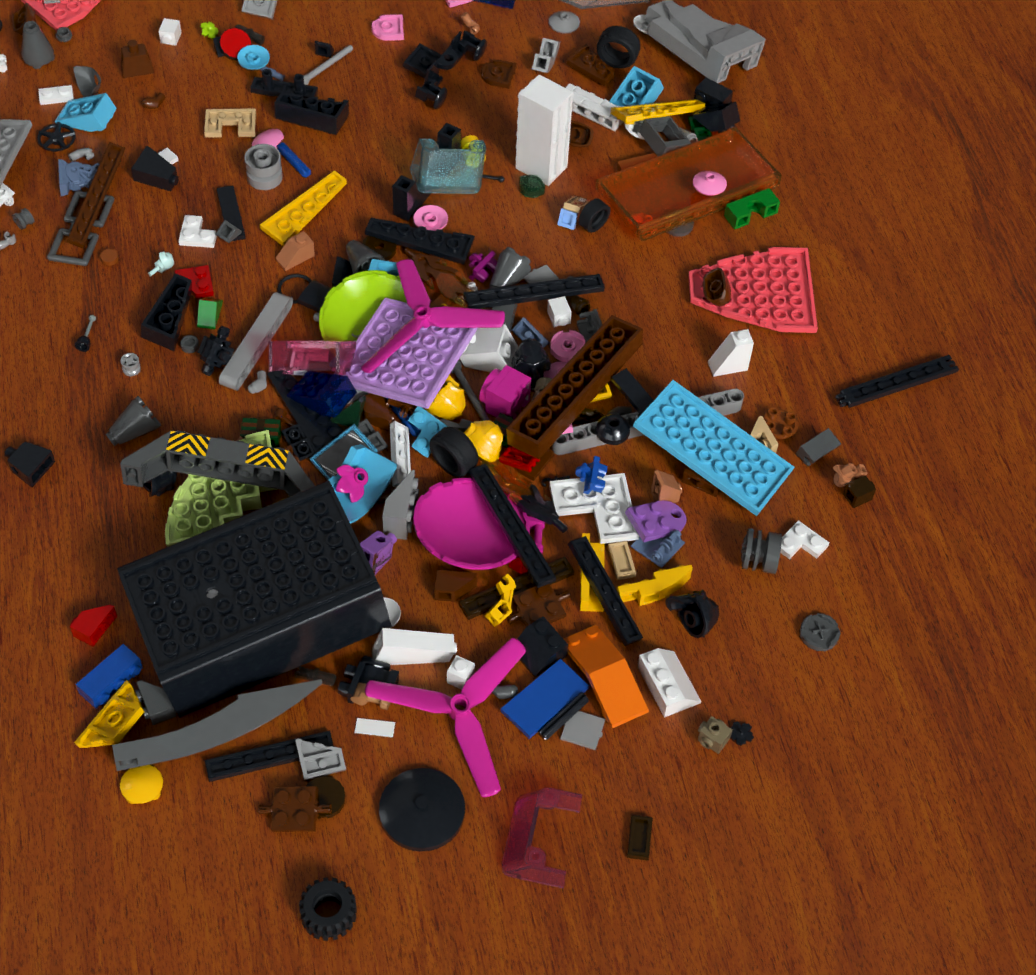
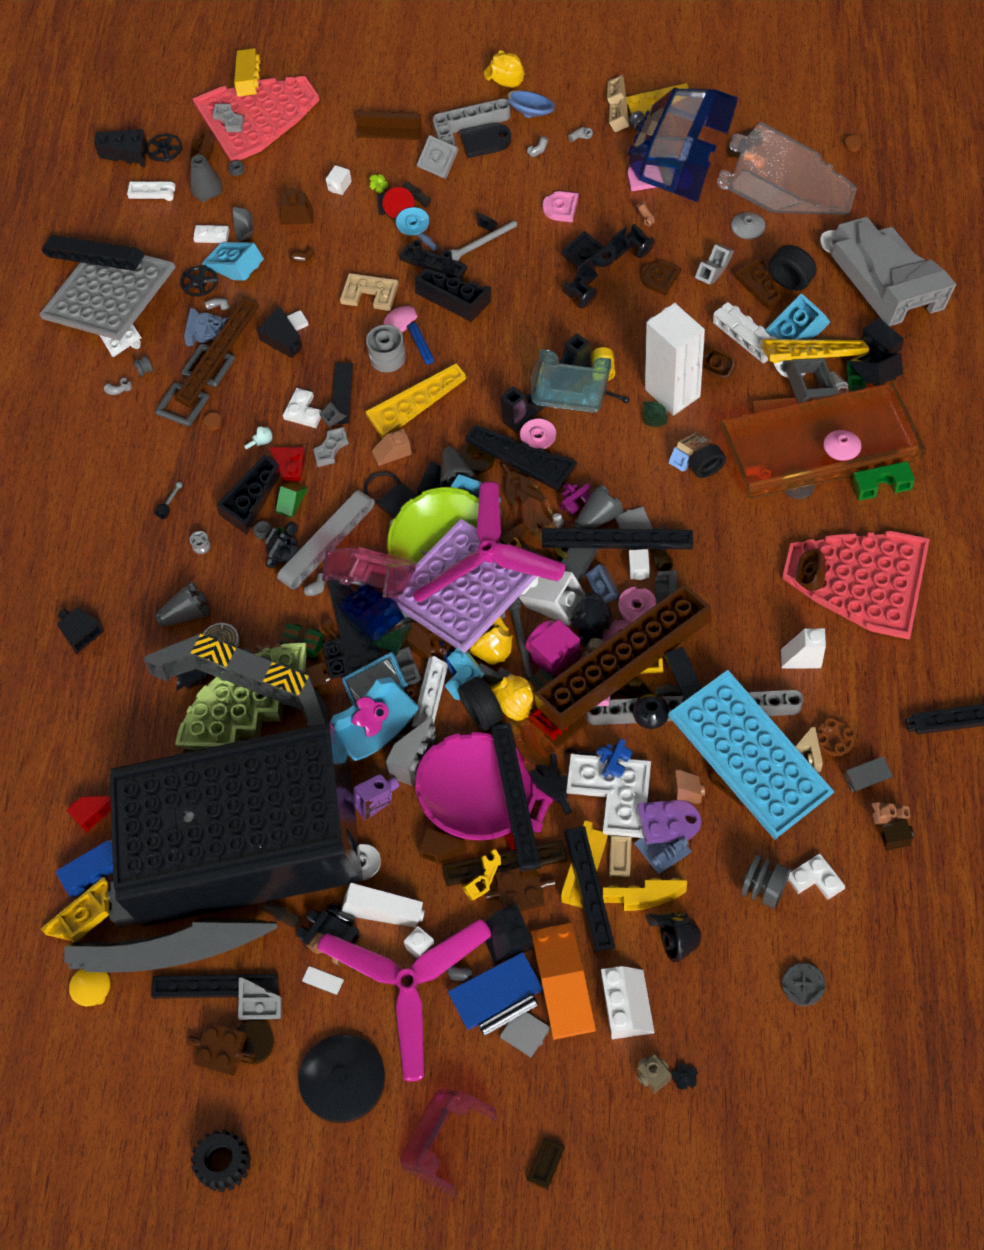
camera: 25 degrees right, 5 degrees up
none -> light grey tile [313,427,349,467]

